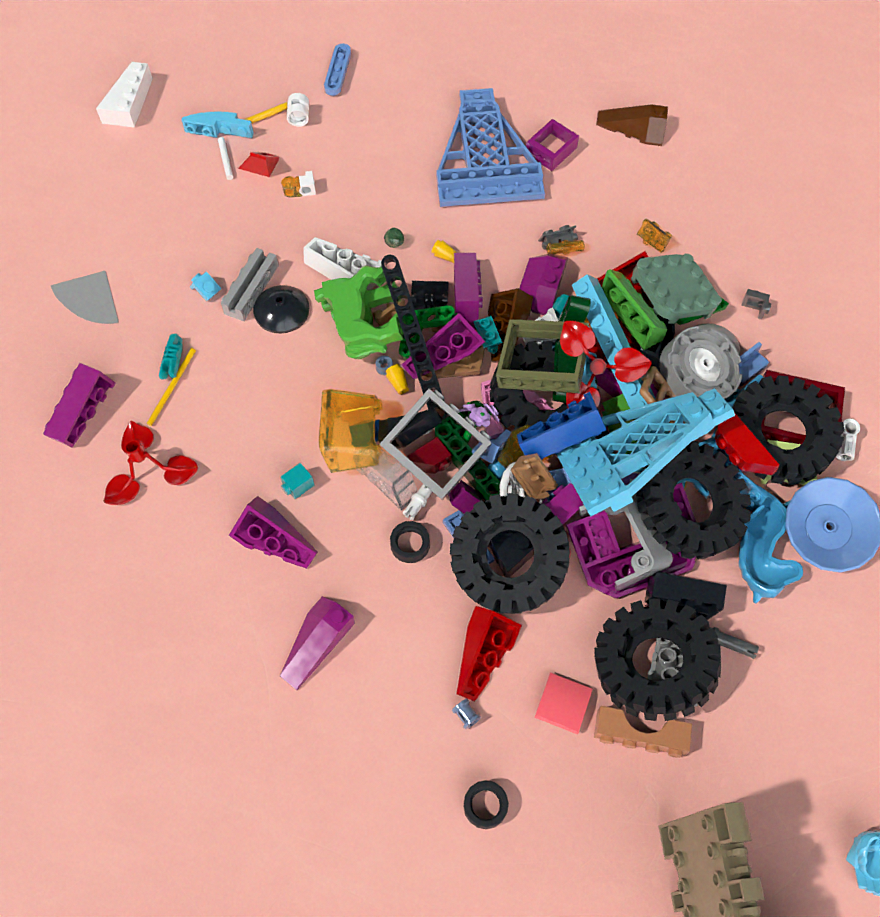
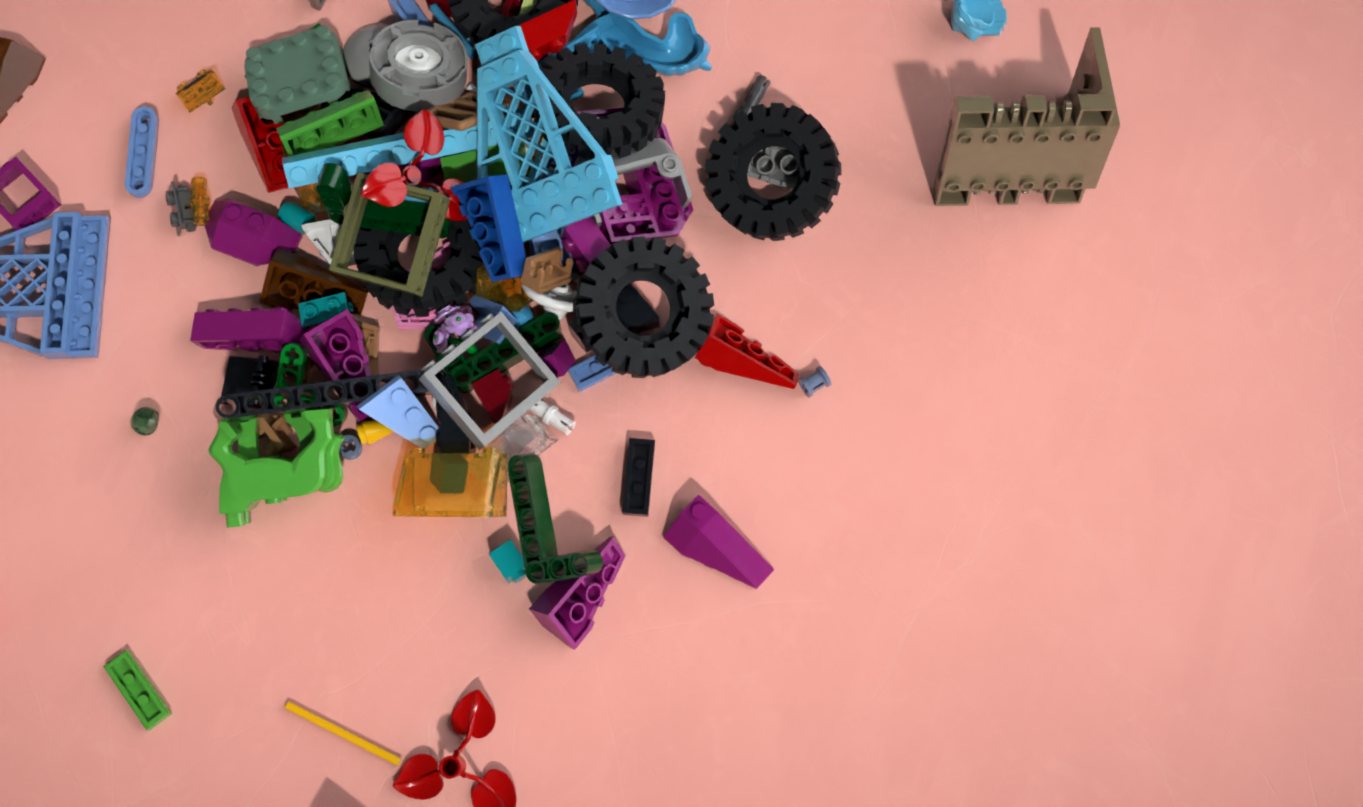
camera: 85 degrees left, 10 degrees up
teal hinge [159,333,183,380] -> none
medium azure bracket [190,272,222,301] -> none
light grey brick [221,248,279,321] -> none
black dish [253,285,310,334] -> none
leg [281,171,316,198] -> none
white wedge [303,237,382,290] -> none
black tyre [390,521,430,563] -> none
yellow cone [431,240,457,263] -> none
black tyre [463,780,509,829] -> none
coral slope [535,673,593,734] -> none
nougat arch [594,706,692,758] -> none
black wedge [644,572,727,620] -> none
none -> bright green tile [103,650,172,731]
none -> medium blue plate [125,106,159,198]
none -> light blue wing [357,375,440,450]
none -> dark green beam [508,454,603,584]
none -> black plate [622,438,655,517]

